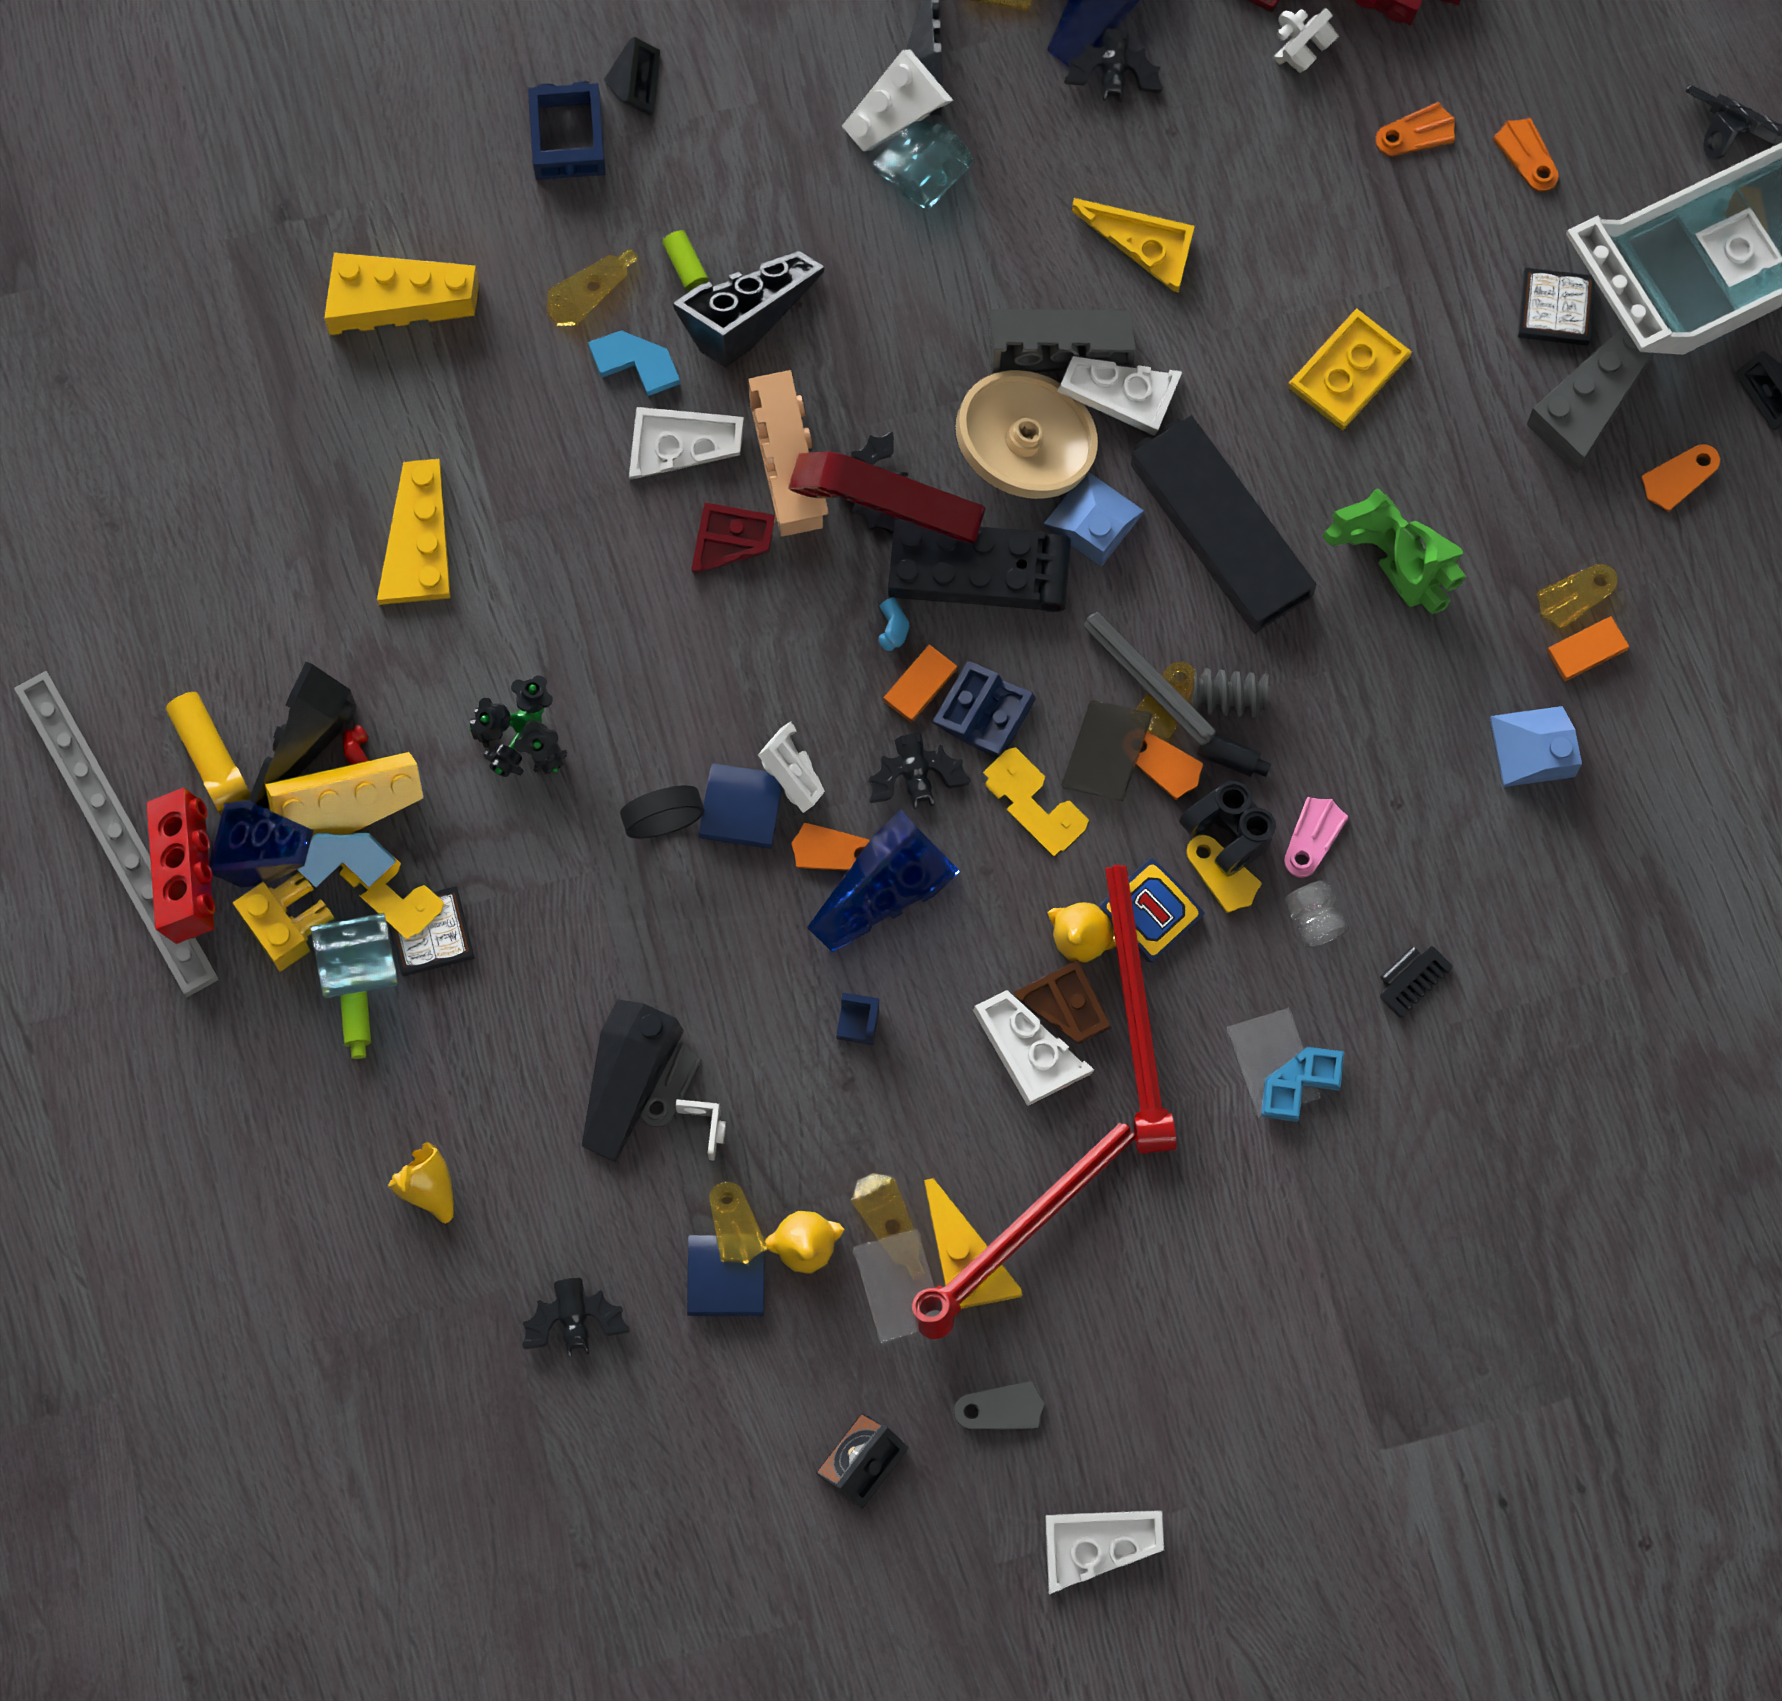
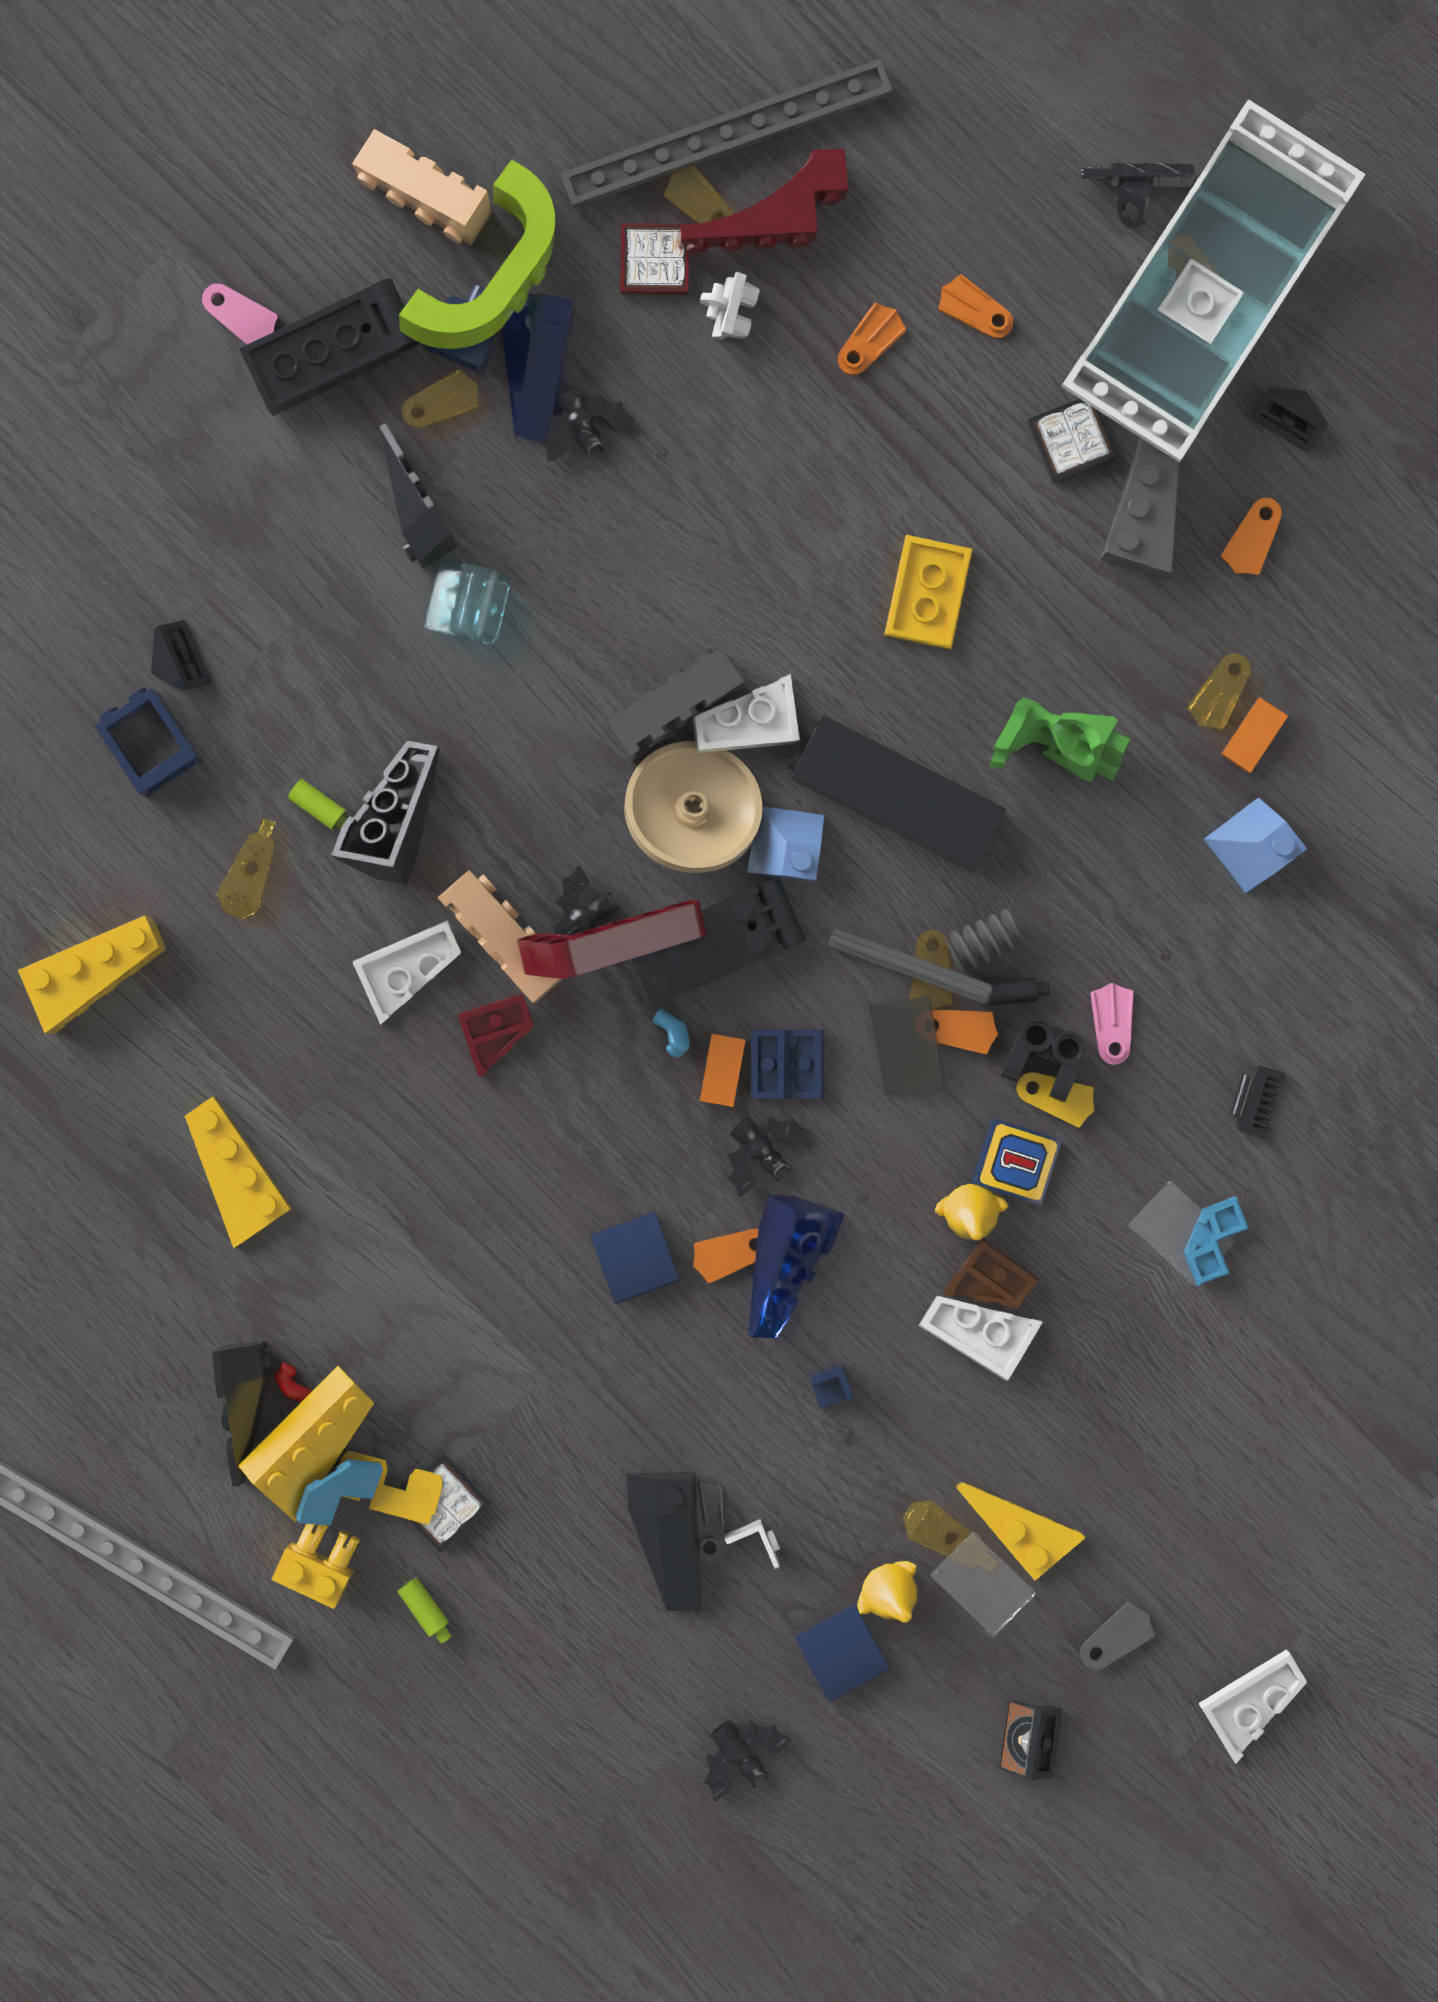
camera: 25 degrees left, 15 degrees up
red brick [146,787,215,944] -> none
yellow piece [165,692,251,816] -> none
clear blue wedge [209,800,314,888] -> none
clear light blue brick [310,913,398,999] -> none
yellow hat [388,1142,454,1224] -> none
black plant [469,675,567,777] -> none
dark azure tile [588,330,680,396] -> none
black tyre [620,785,705,839] -> none
clear yellow piece [709,1182,767,1264] -> none
white wing [758,722,825,813] -> none
white wing [842,50,954,151] -> none
red piece [912,1123,1136,1339] -> none
yellow piece [983,747,1089,856] -> none
yellow wing [1072,198,1195,292] -> none
red piece [1105,864,1177,1155] -> none
clear wheel [1284,880,1349,948] -> none

